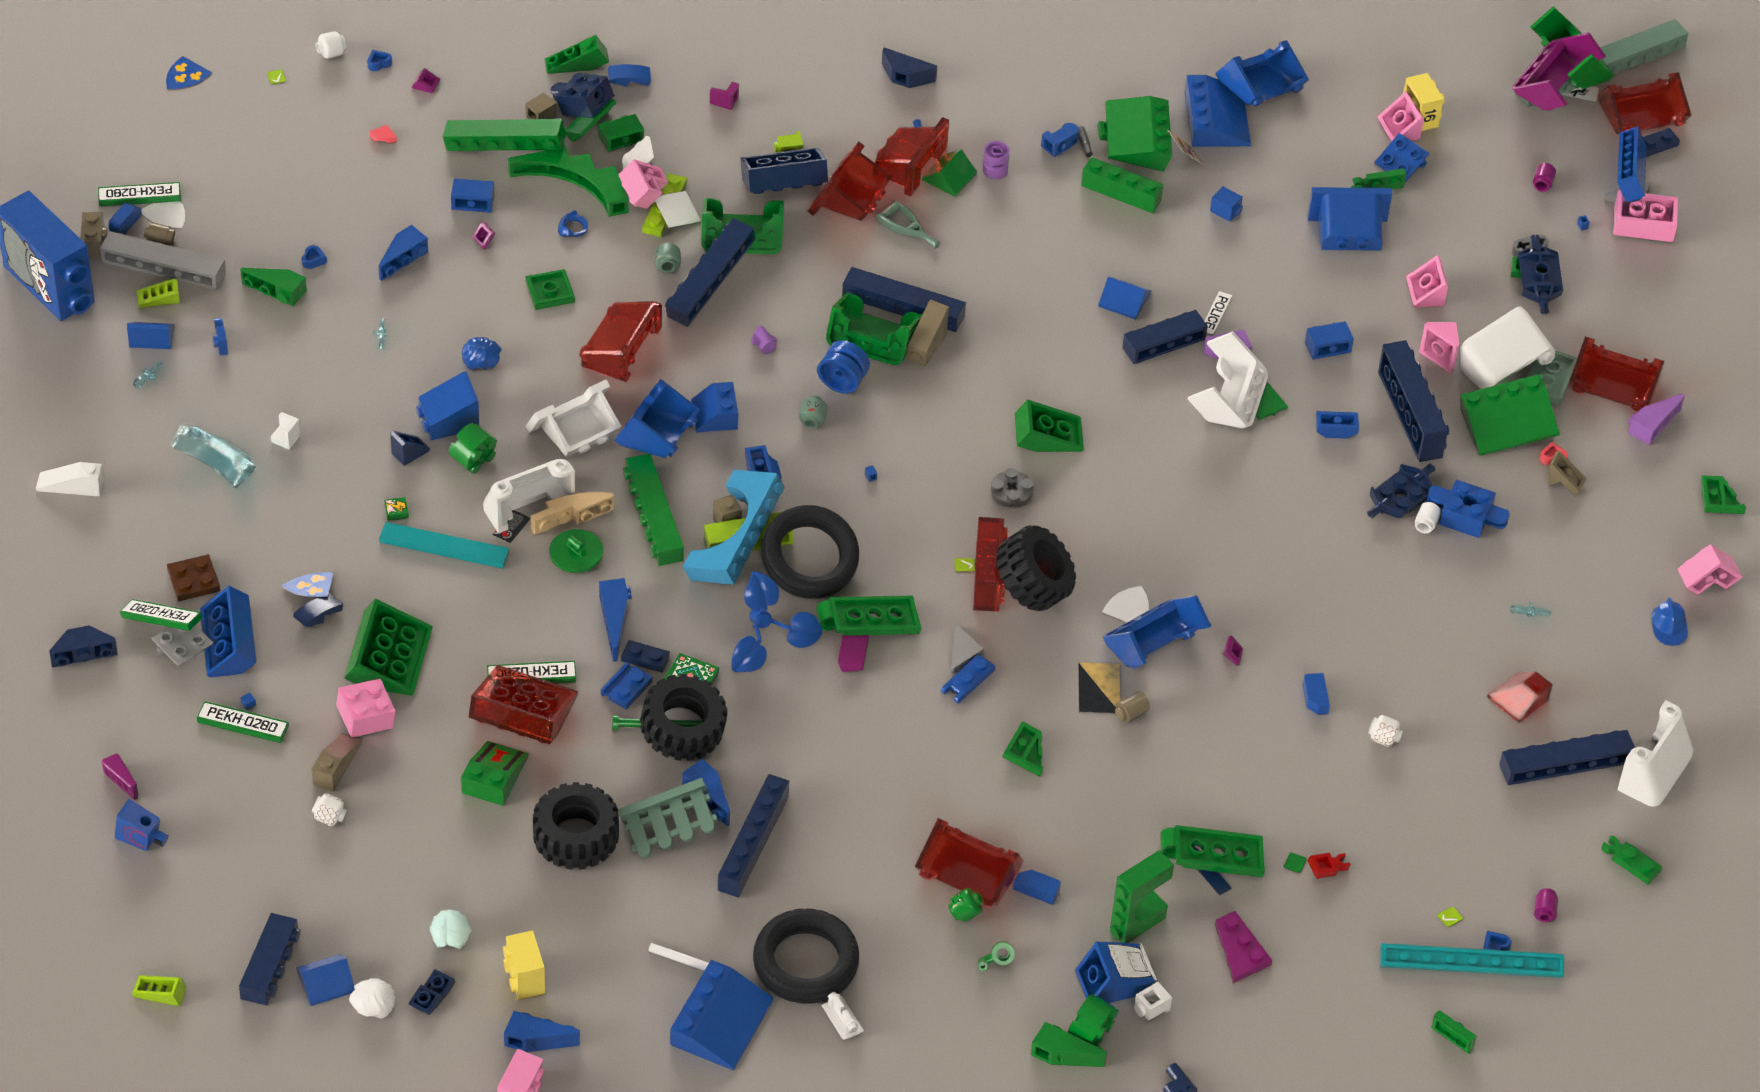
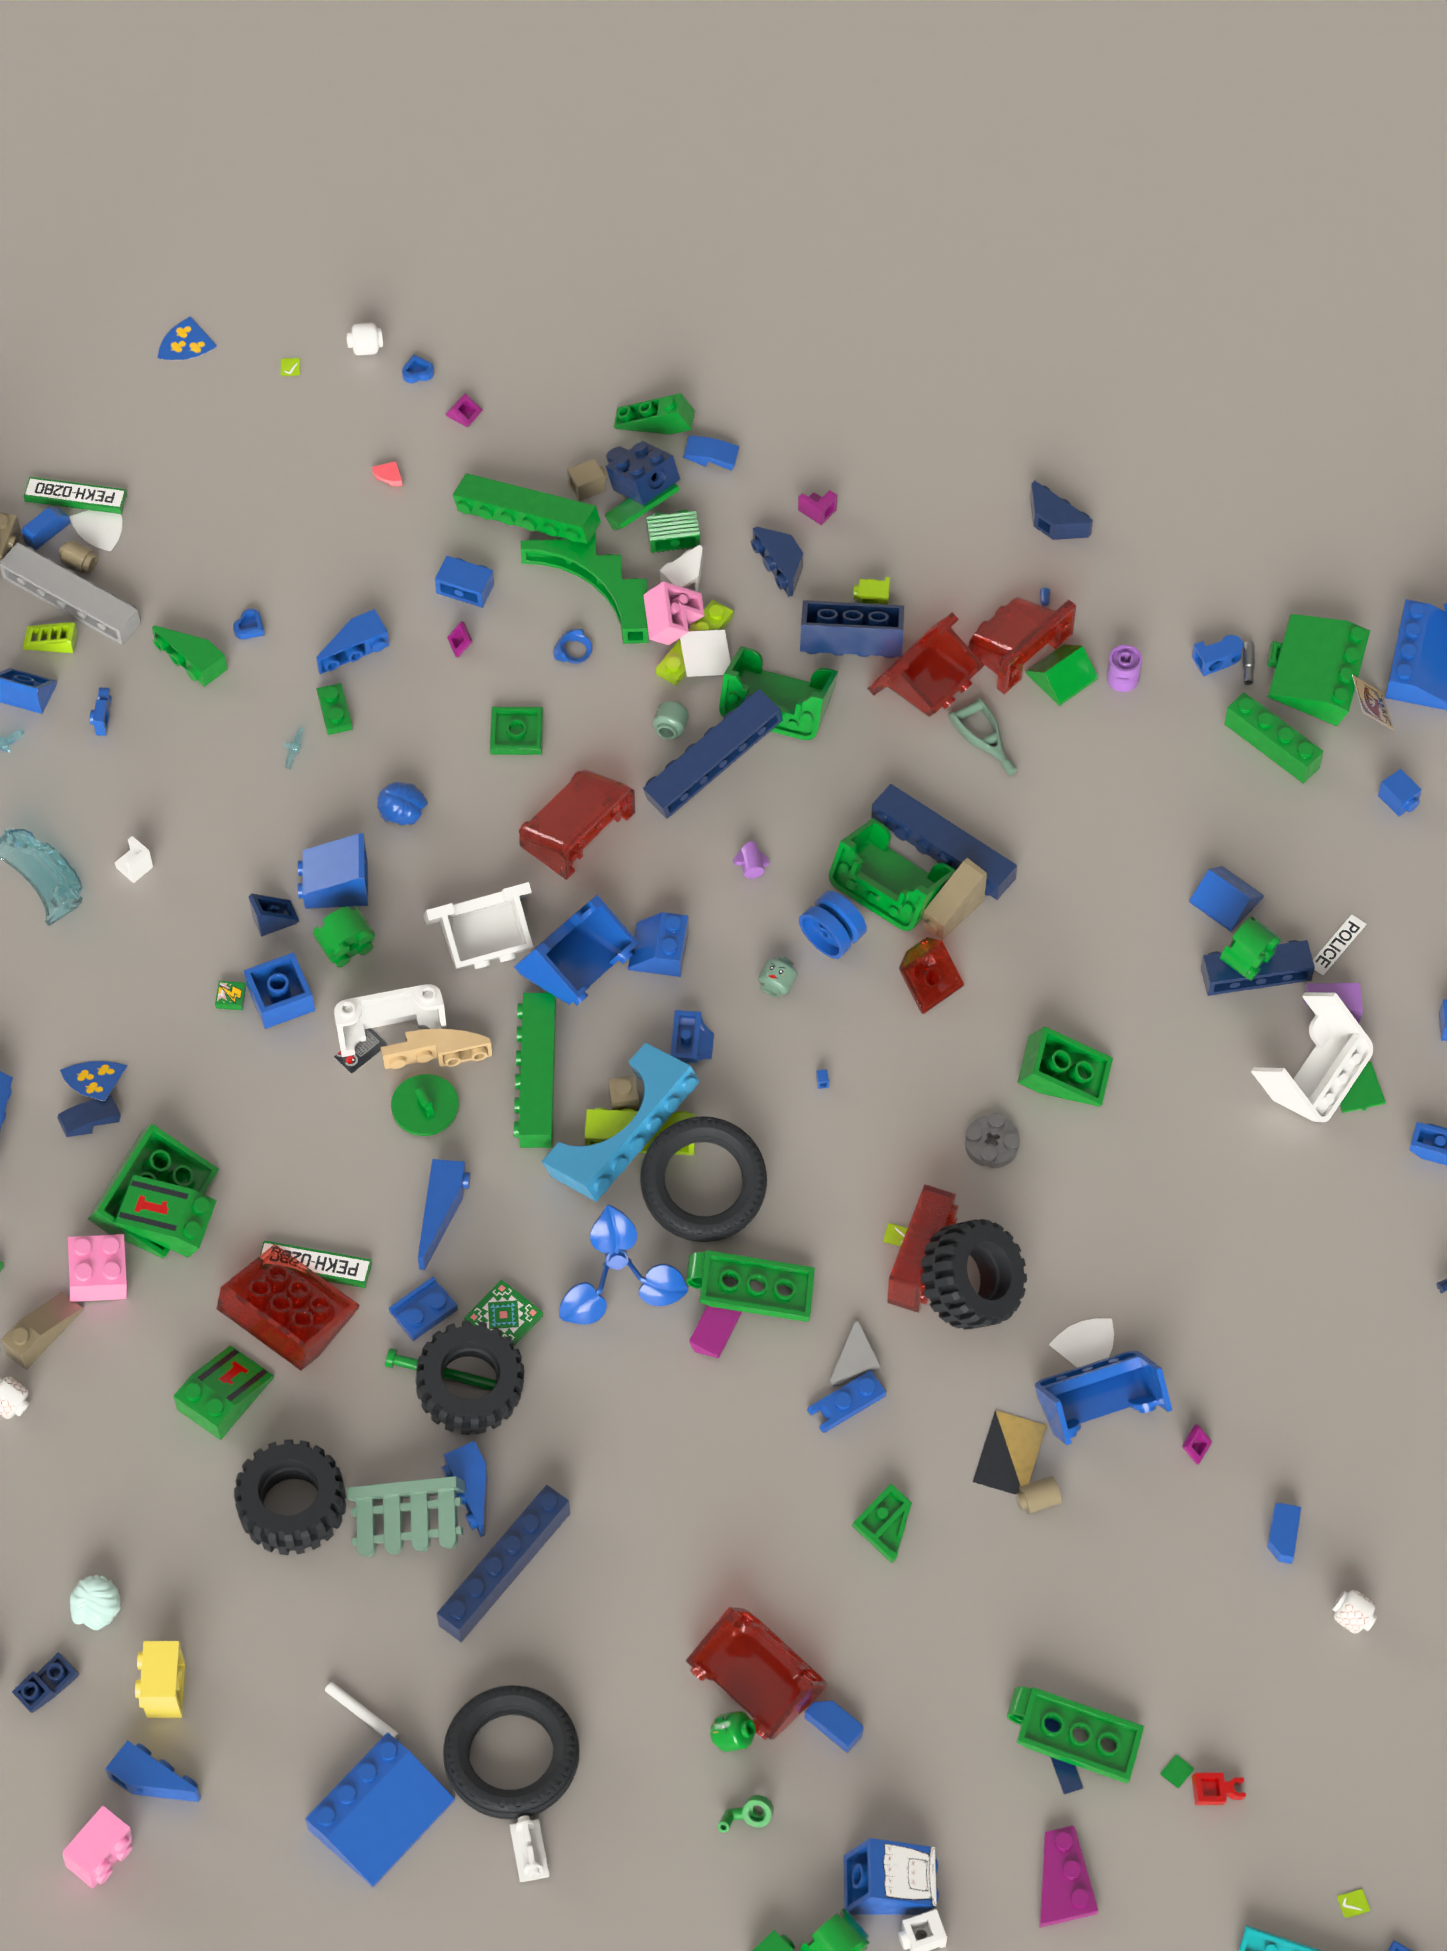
camera: 20 degrees right, 10 degrees up
teal tile [379,522,509,569] -> none
dark blue plate [621,640,670,673] -> none
green arch [1110,850,1174,943] -> none
none -> green slope [114,1174,217,1258]
none -> blue brick [243,952,315,1029]
none -> green plate [316,683,353,735]
none -> dark blue slope [751,527,803,597]
none -> clear red slope [898,937,964,1014]
none -> brick [1220,916,1282,981]

